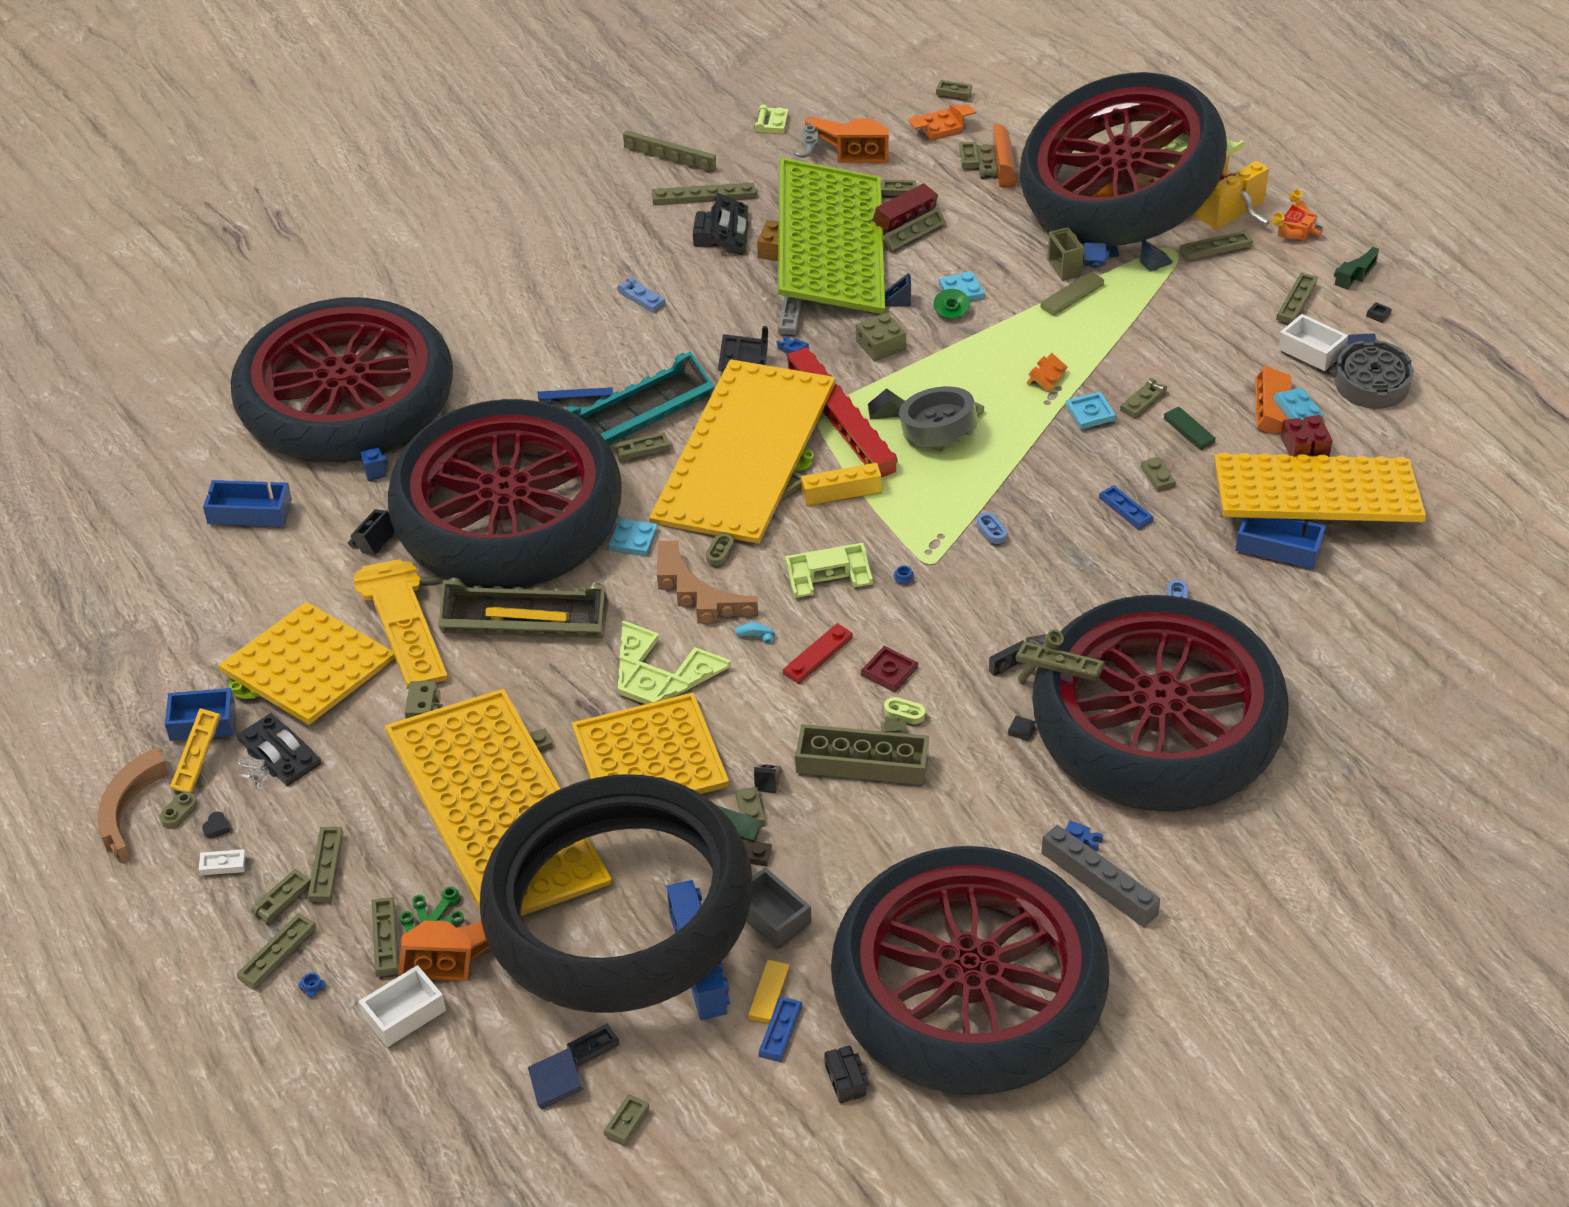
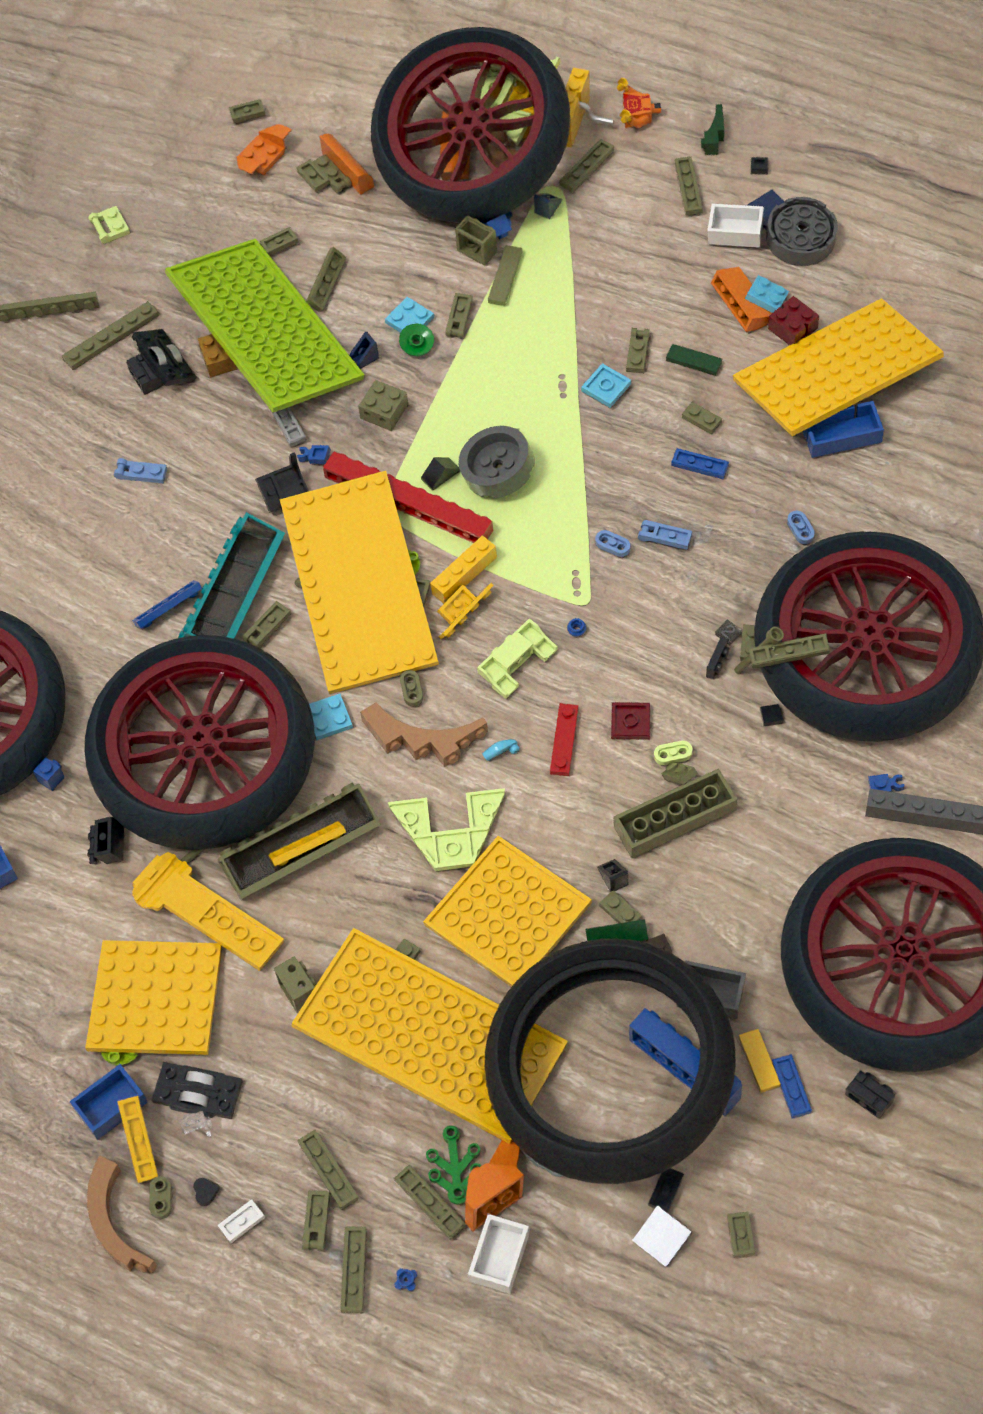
camera: 30 degrees left, 15 degrees up
orange slope [792,116,889,163] -> none
dark red brick [872,183,938,232] -> none
orange bracket [1026,352,1068,392] -> none
none -> yellow bracket [437,583,494,639]
none -> olive plate [446,293,473,338]
none -> medium blue plate [637,520,692,550]

